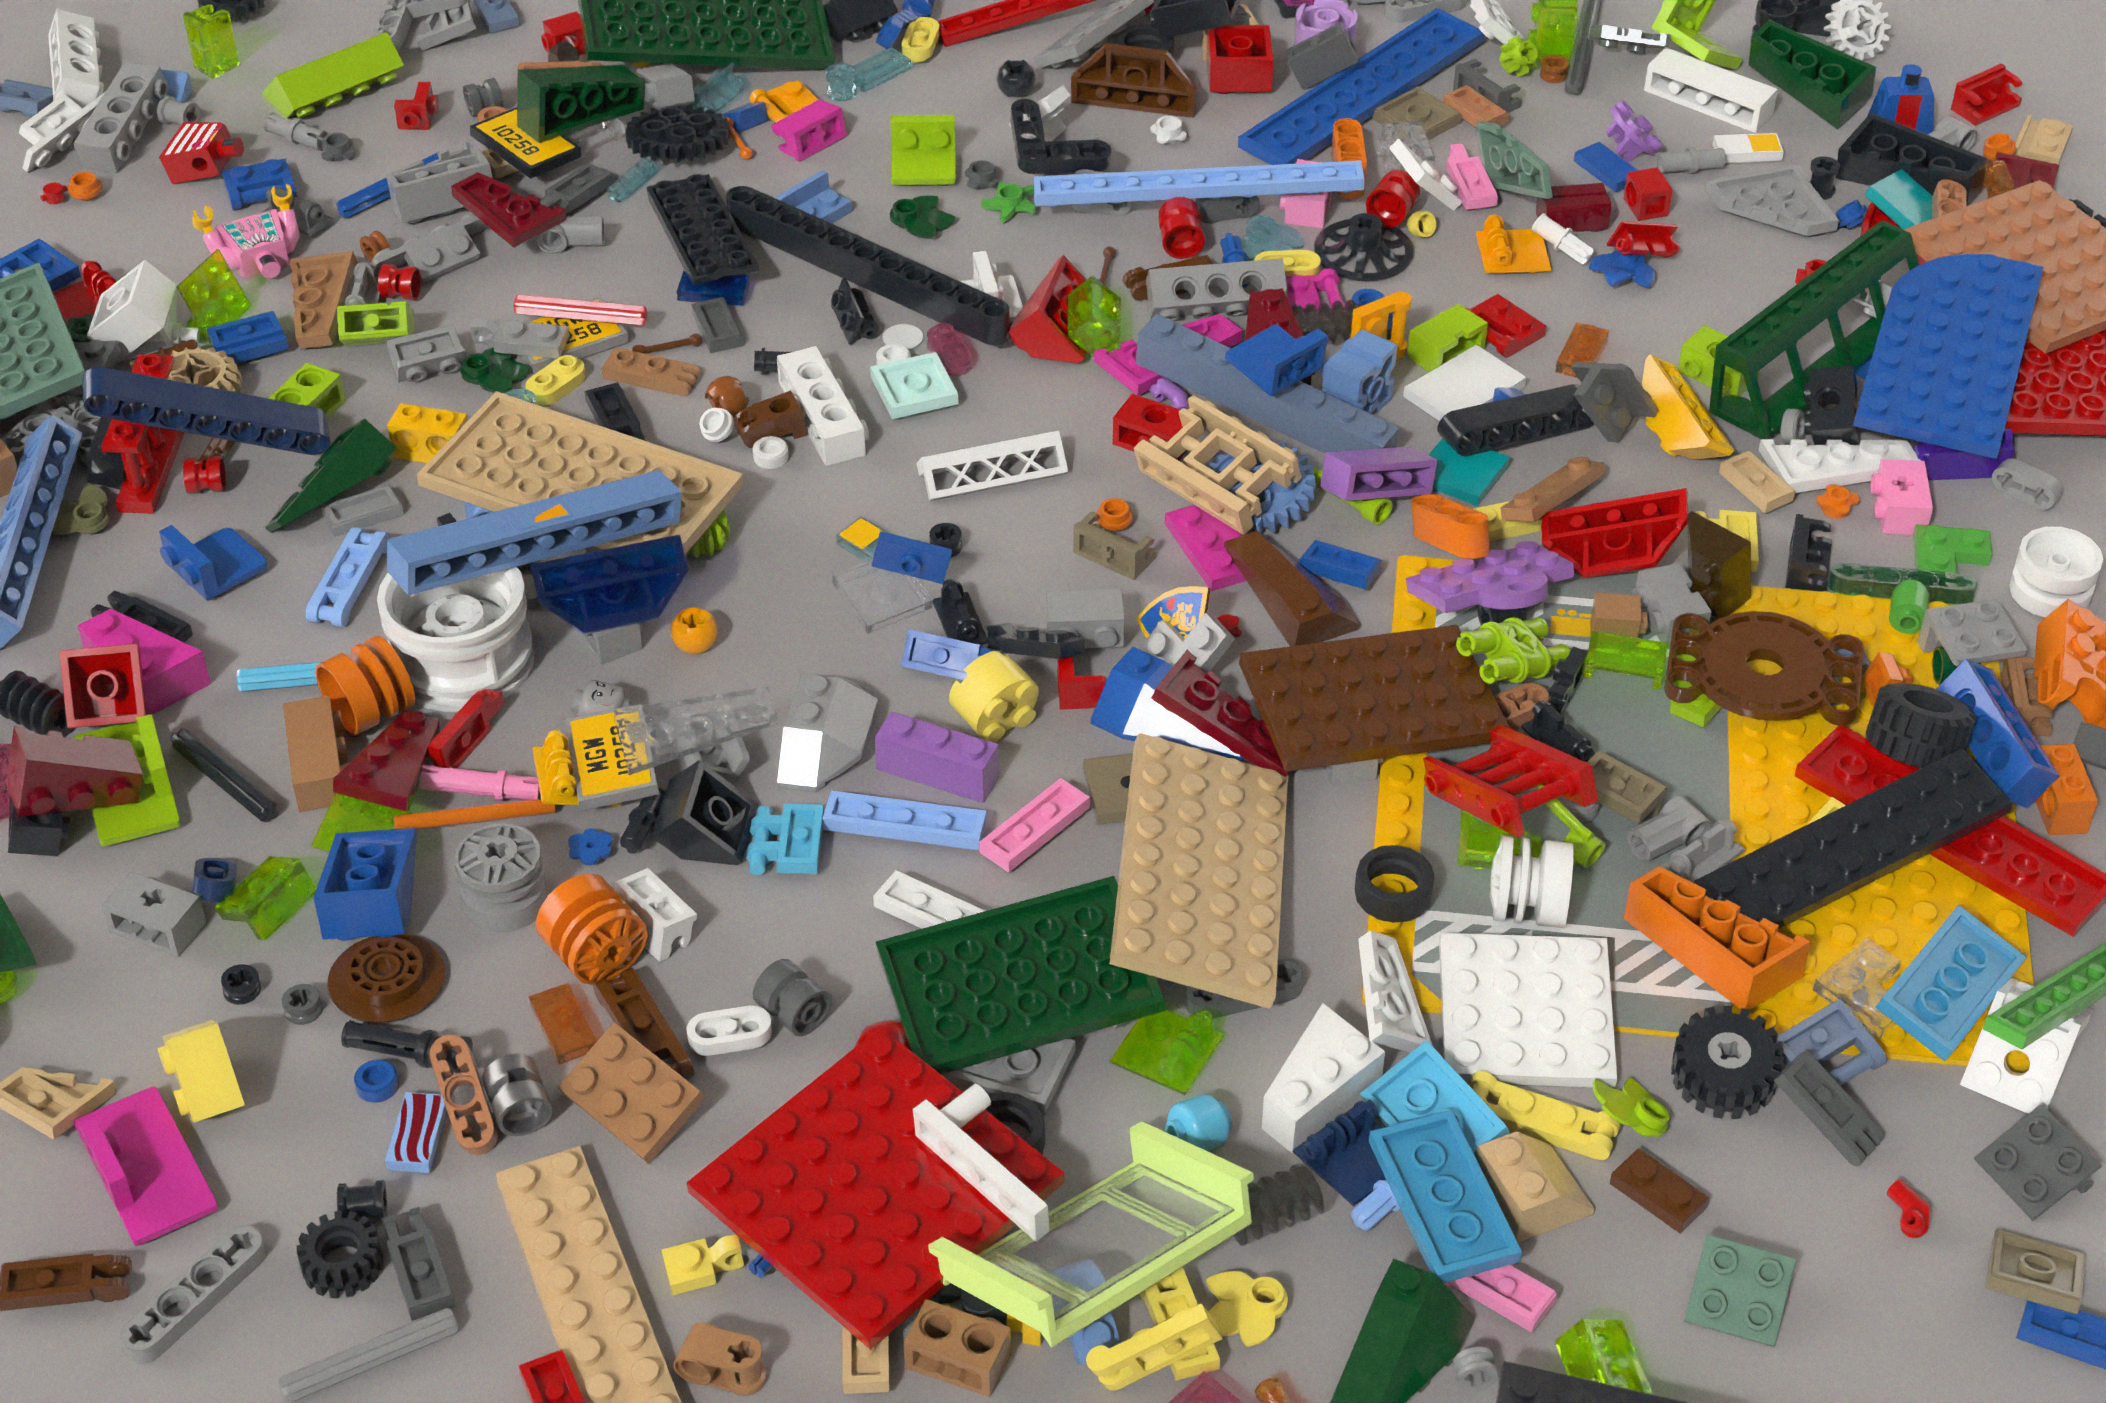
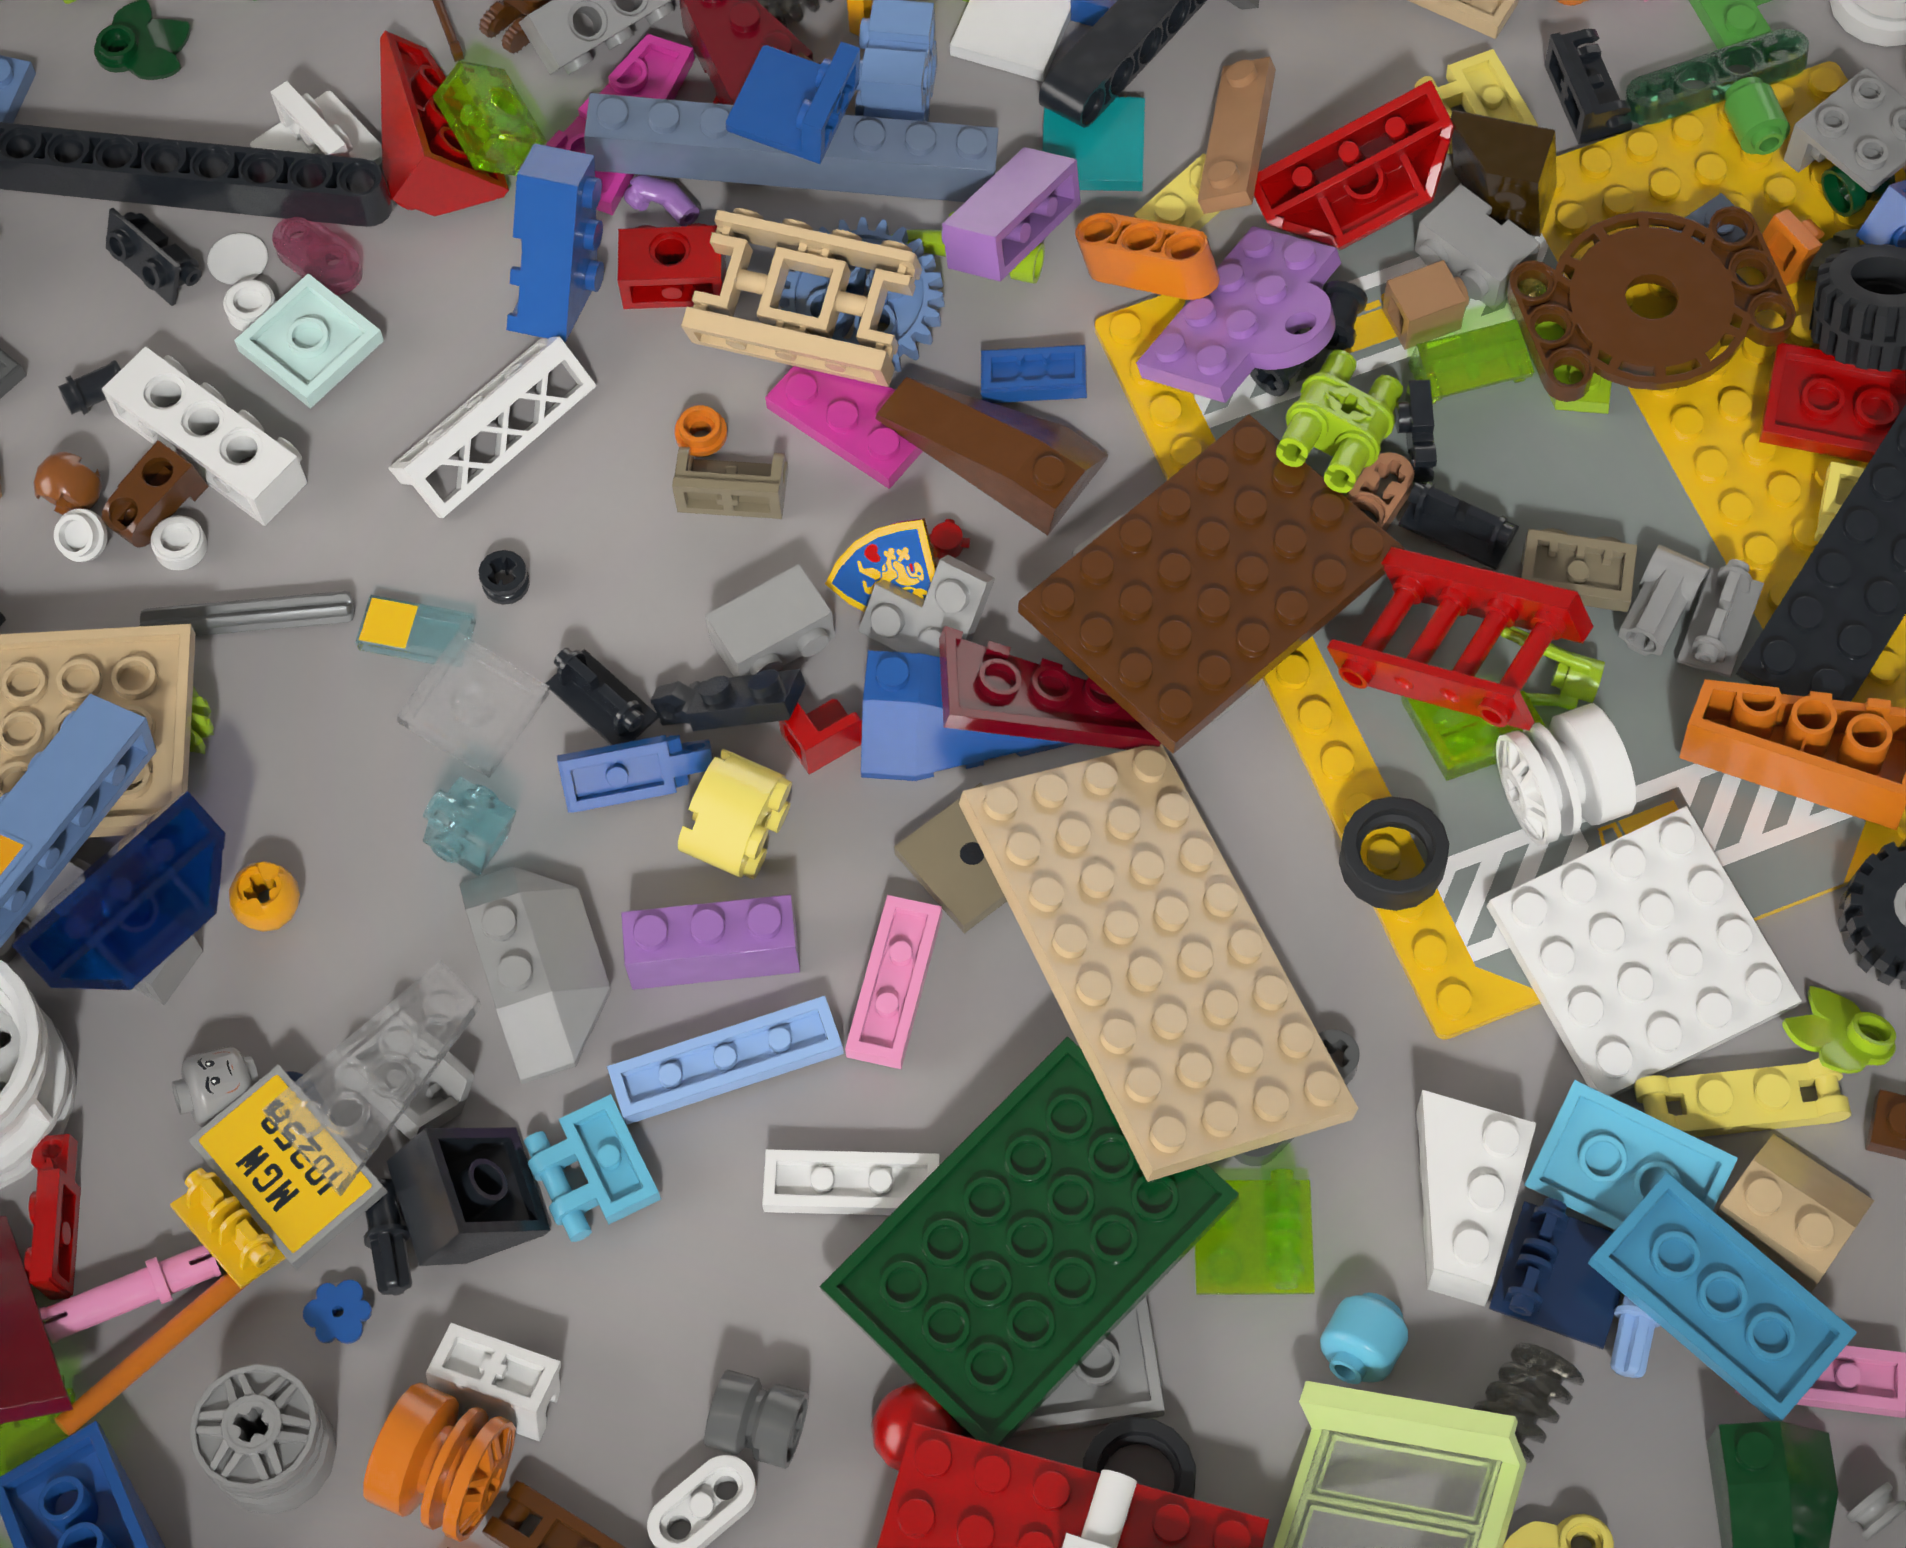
camera: 25 degrees left, 20 degrees up
blue plate [871,531,952,584] -> none
white wing [1358,931,1433,1053] -> none
none -> dark grey axle [140,591,354,636]
none -> clear light blue brick [423,776,517,876]
none -> blue wedge [506,143,604,342]
none -> black bush [1310,280,1368,350]

